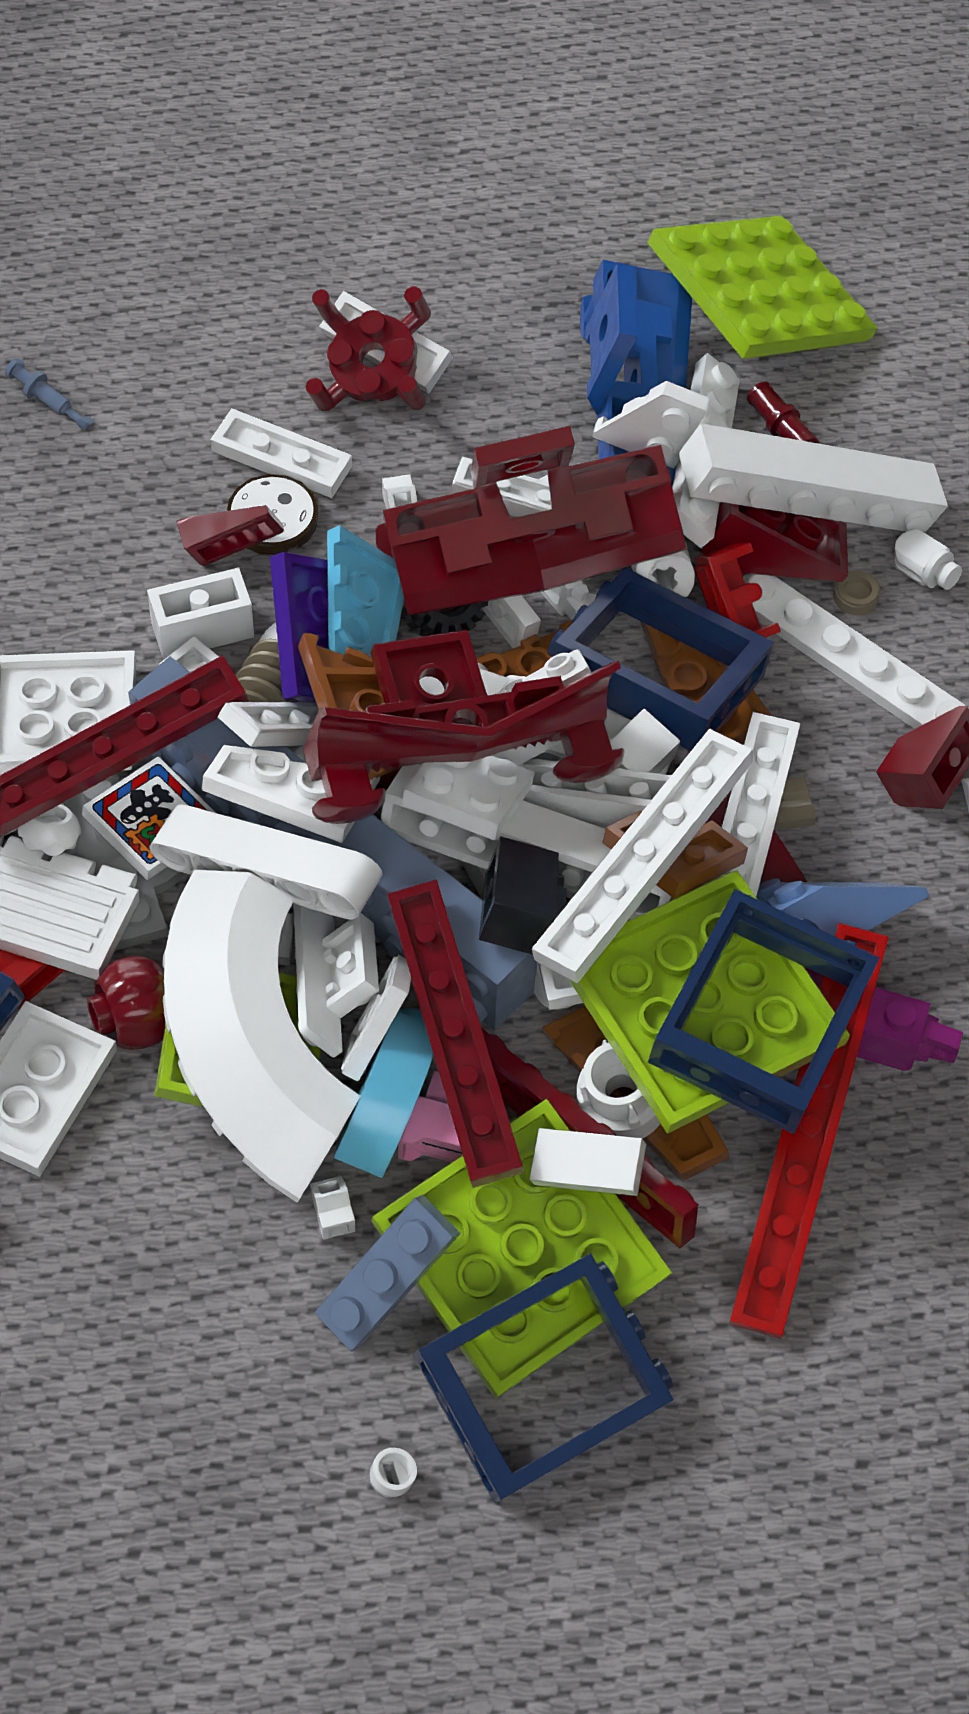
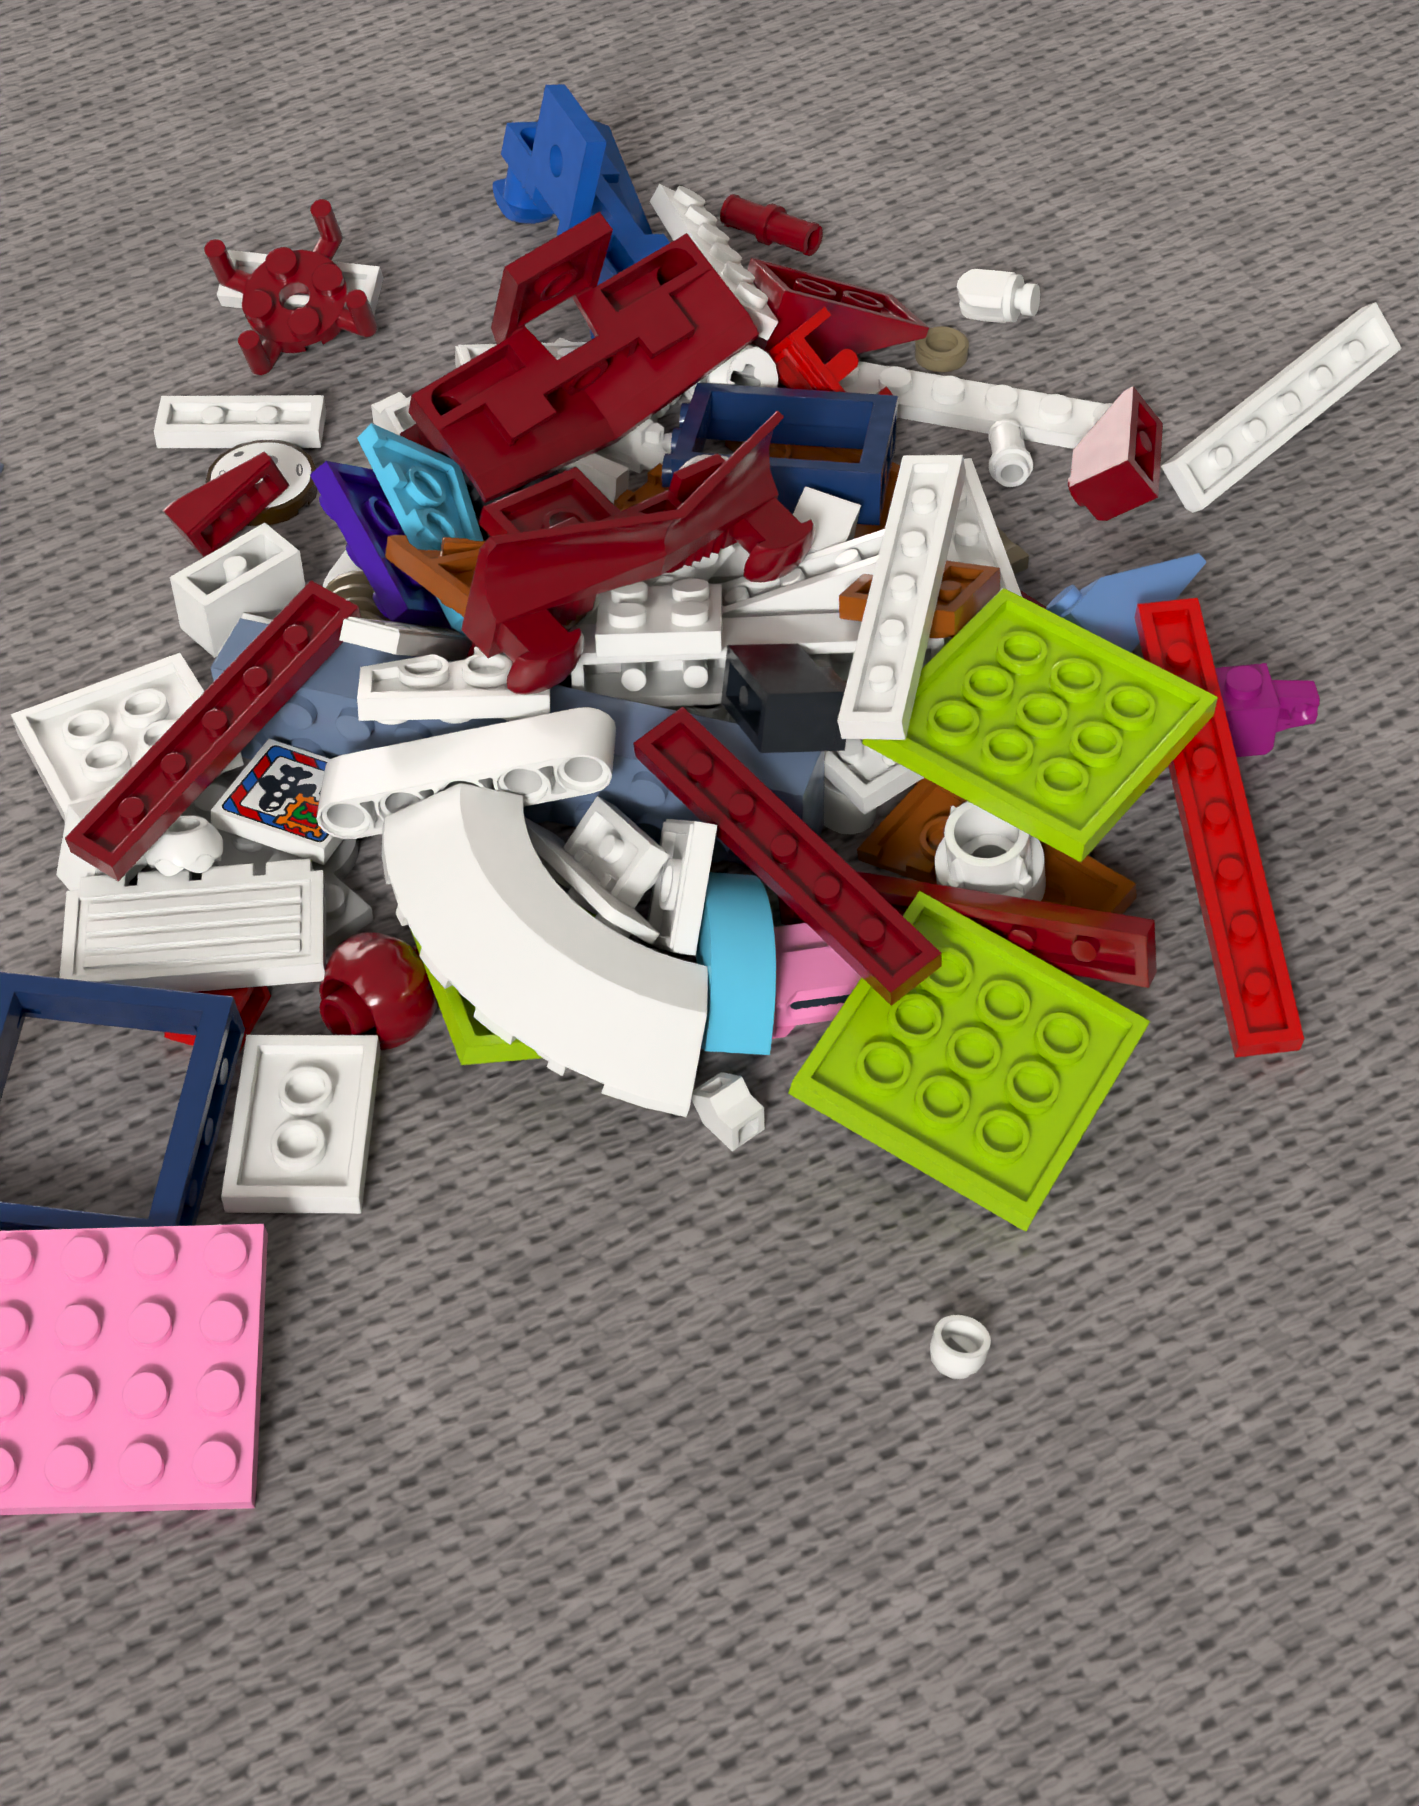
camera: 20 degrees left, 10 degrees down
sand blue plate [314,1195,461,1352] -> none
dark blue window [413,1253,674,1503] -> none
white tile [529,1128,646,1196] -> none
white wing [592,381,710,468] -> none
lime plate [647,216,878,359] -> none
dark blue window [647,889,880,1134] -> none
white brick [679,423,948,532] -> none
none -> white pin [988,419,1033,487]

